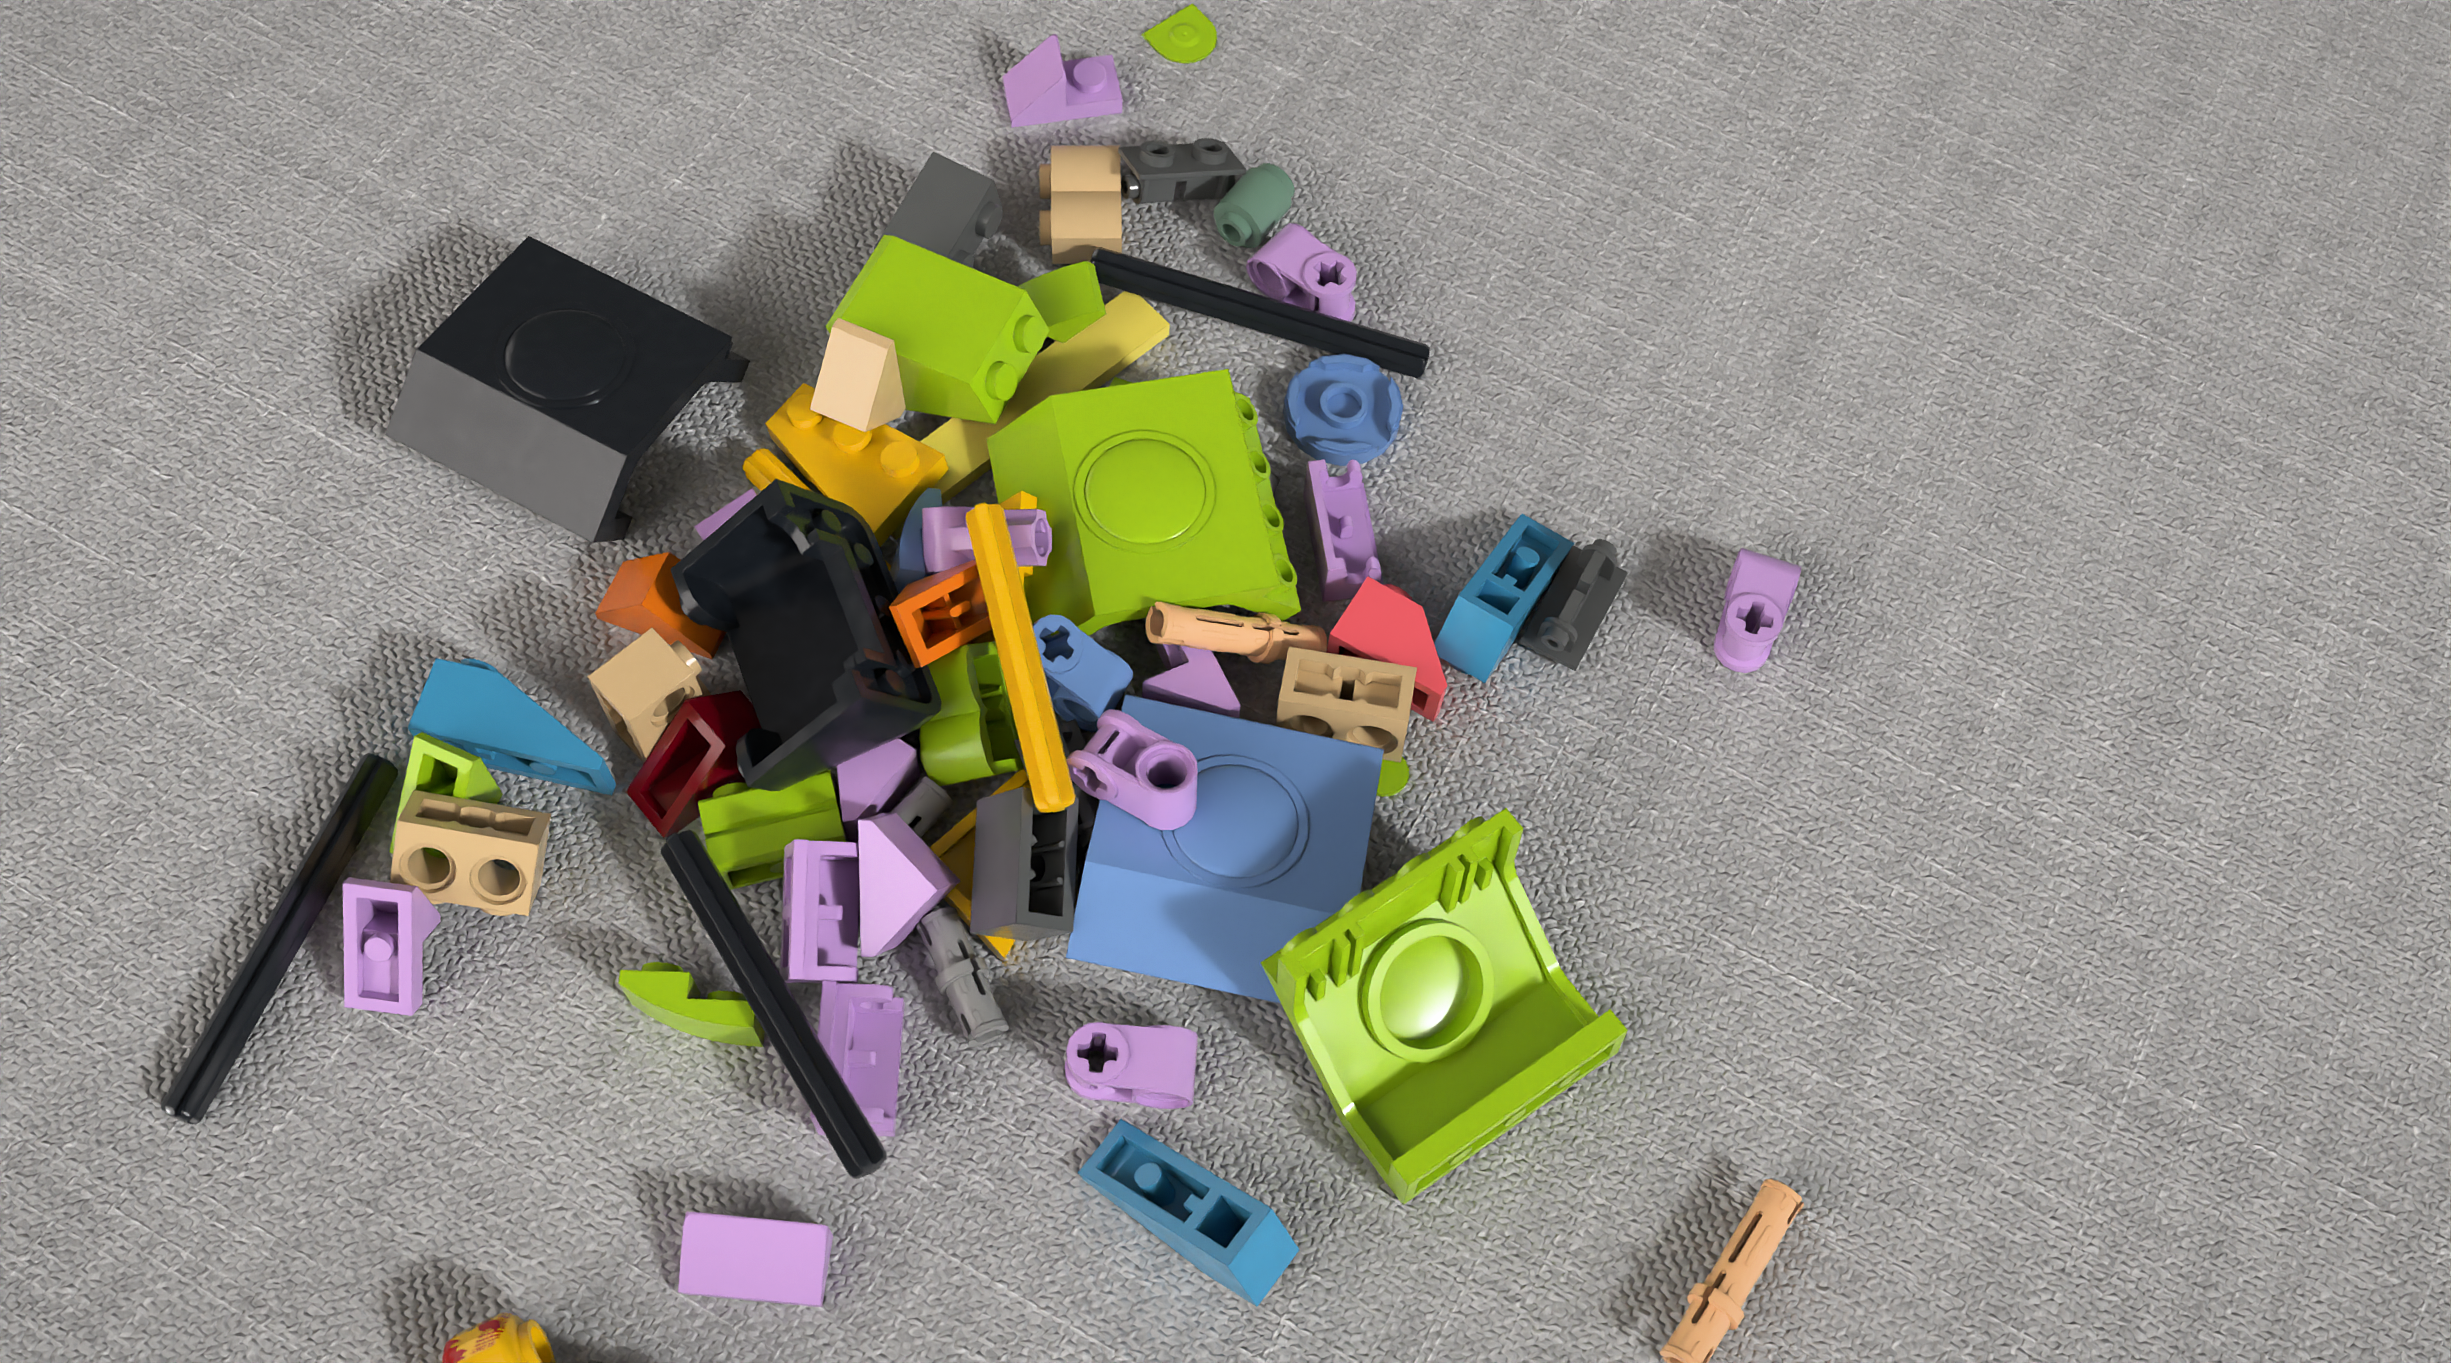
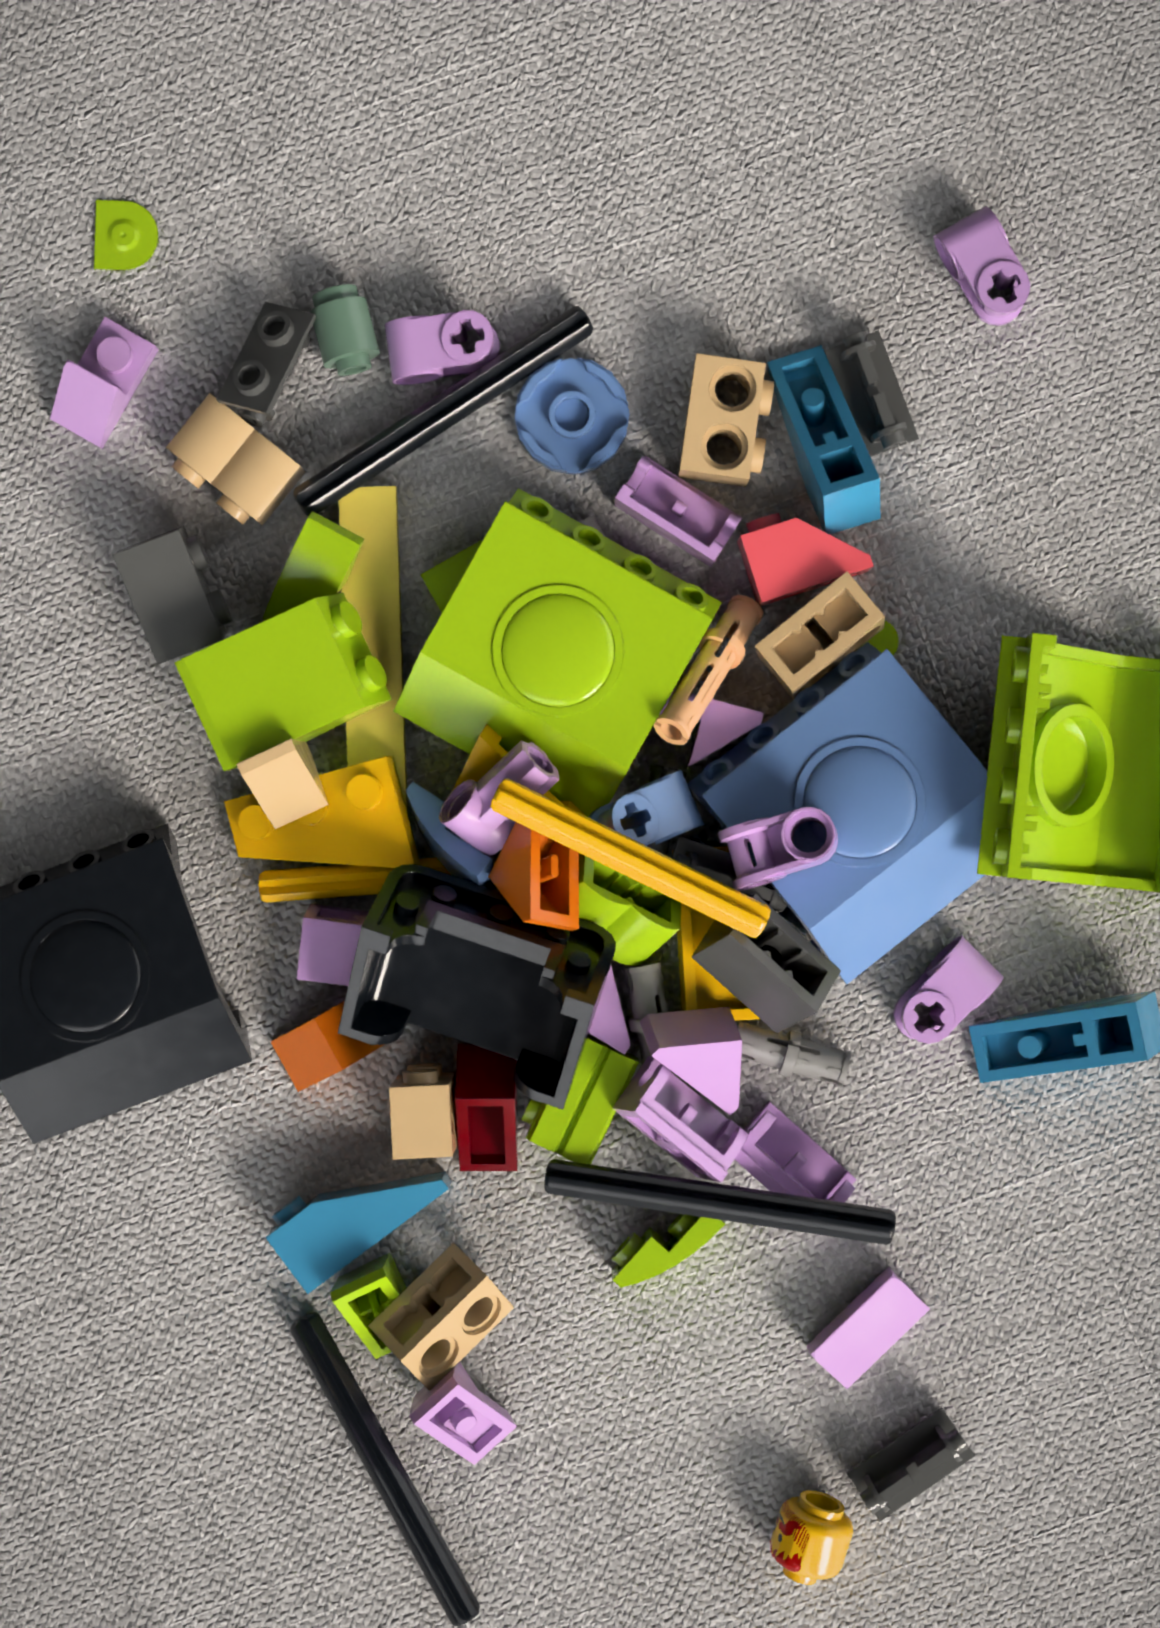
camera: 45 degrees left, 25 degrees up
none -> tan brick [678,353,774,487]

